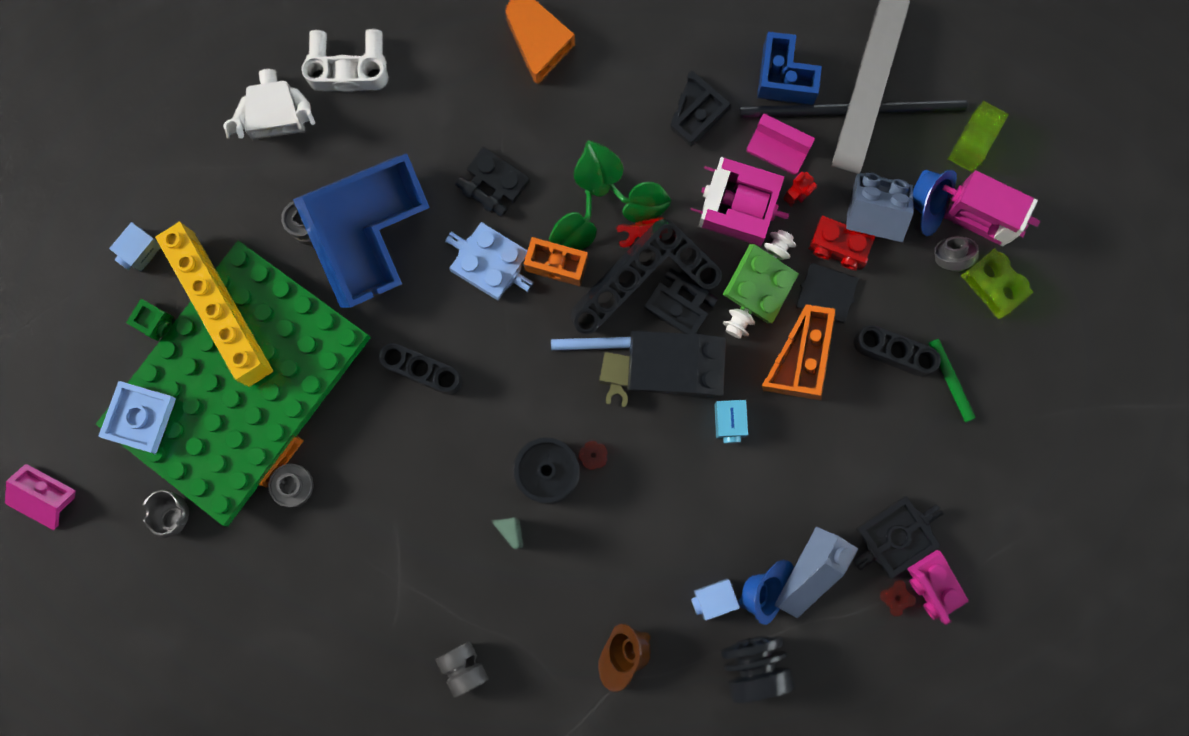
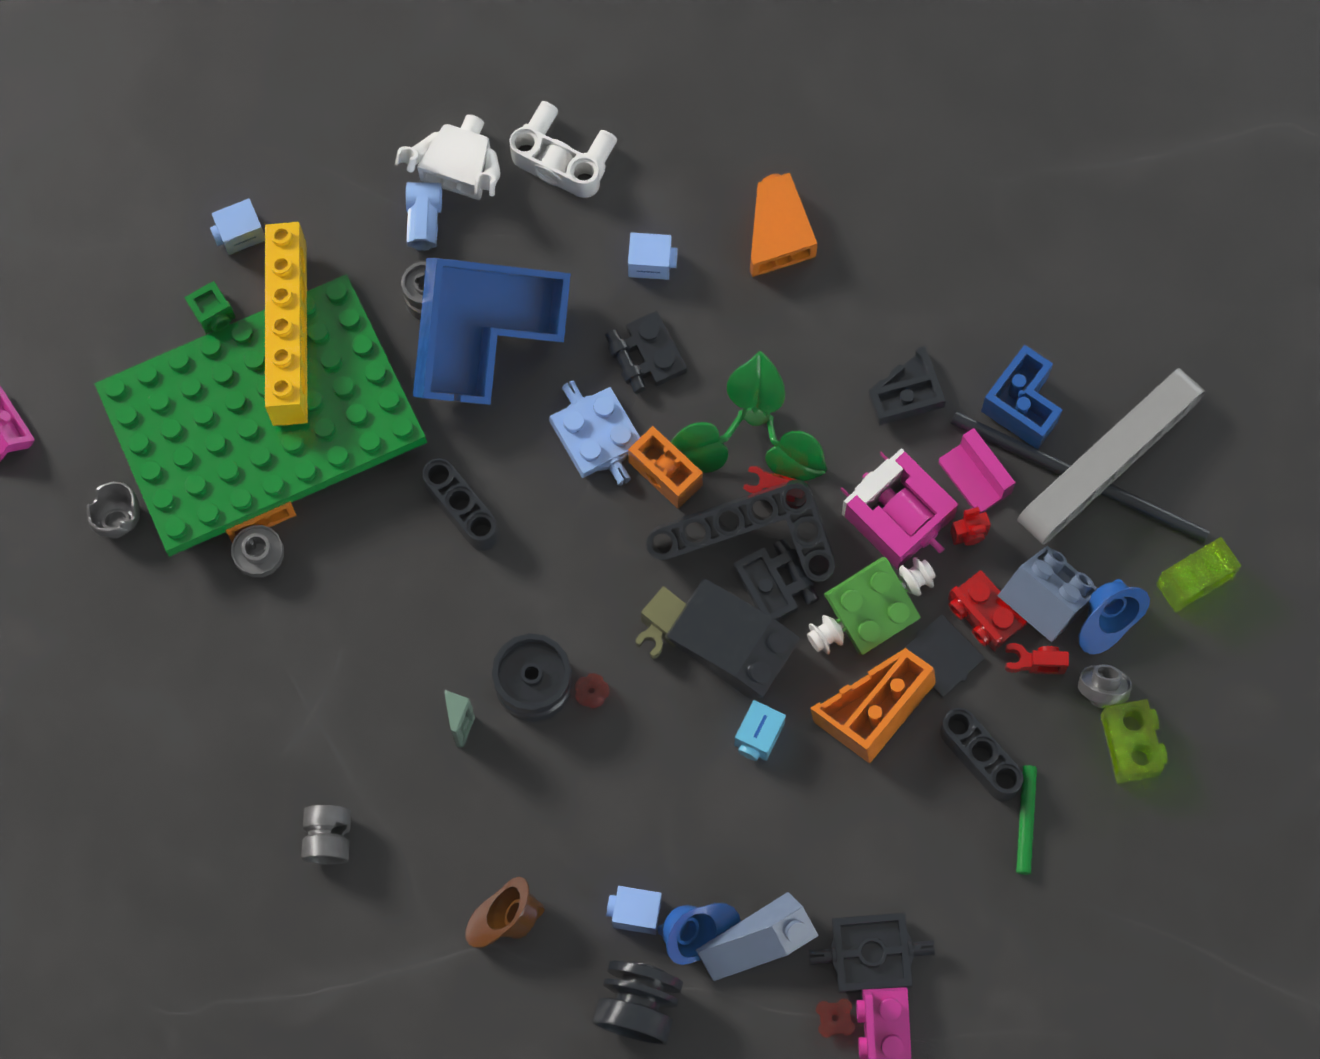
camera: 25 degrees right, 10 degrees down
light blue plate [98,381,176,454] -> none
light blue bar [551,337,631,351] -> none
dark pink piece [942,170,1040,246] -> none
none -> light blue piece [406,182,442,250]
none -> light blue brick [628,233,678,280]
none -> red plate [1005,643,1069,674]

